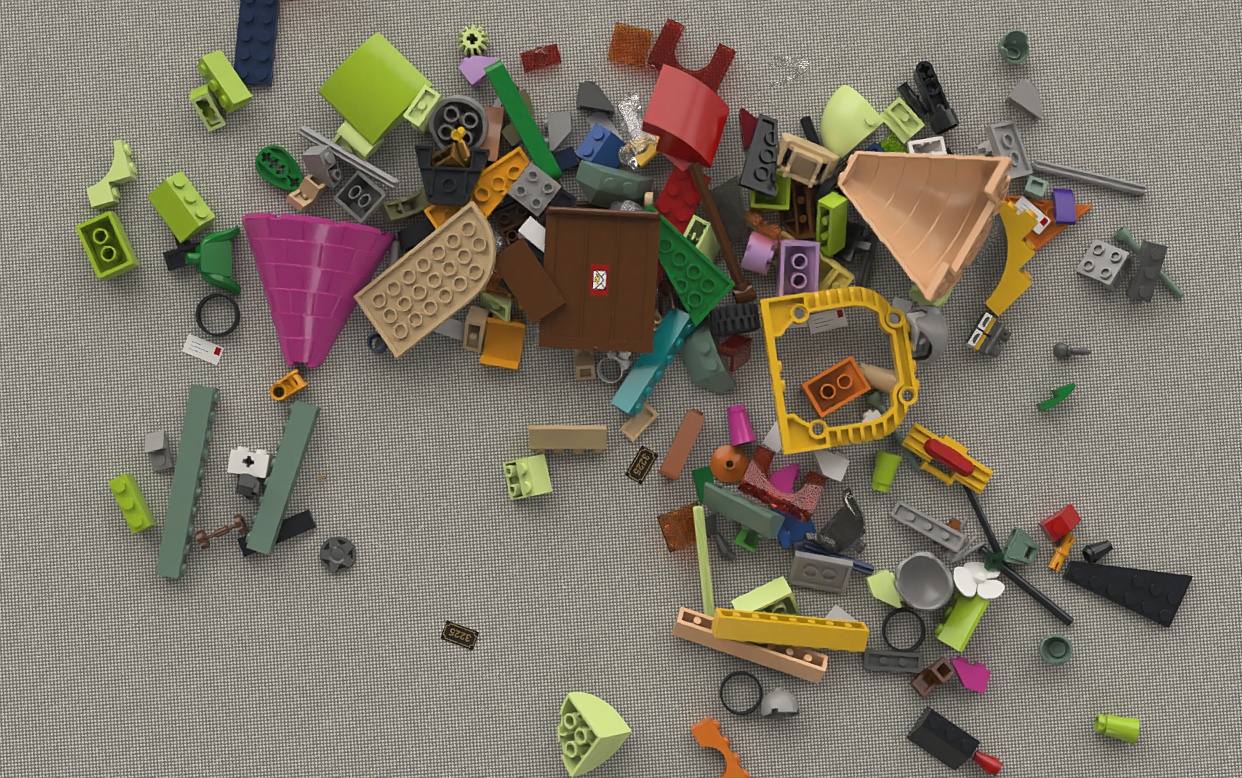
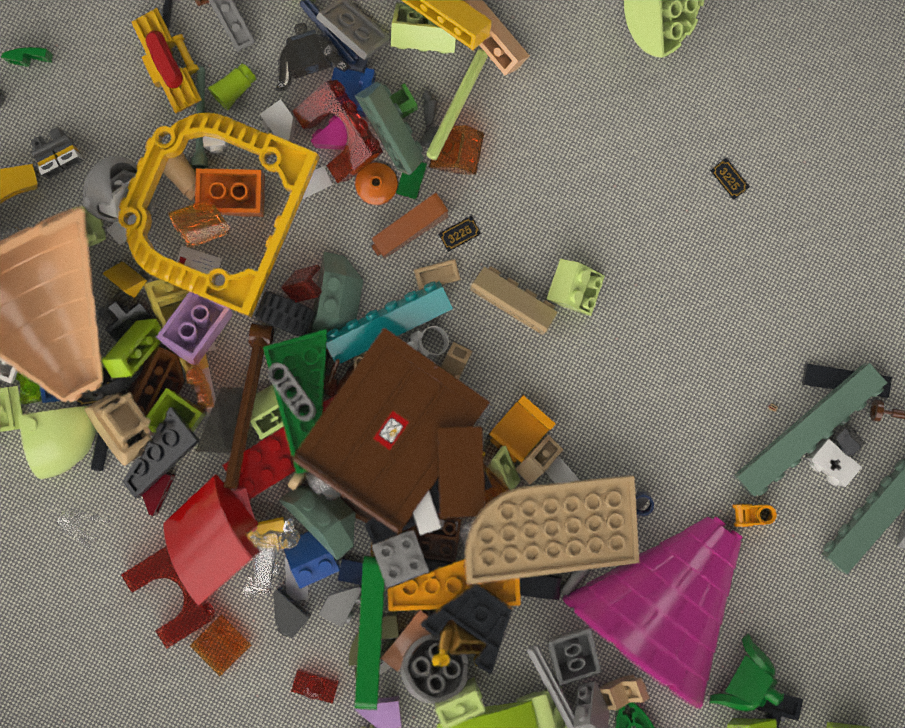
camera: 145 degrees left, 0 degrees up
white sticker [182,334,224,365] -> none
black tyre [195,294,240,336] -> none
dark grey wheel [320,536,356,573] -> none
olive arch [379,187,431,223] -> none
dark pink plant [726,404,758,447] -> none
lavender brick [740,231,778,276] -> none
none -> yellow slope [103,261,147,298]
none -> clear orange slope [168,199,231,247]
none -> light grey beam [268,363,316,421]

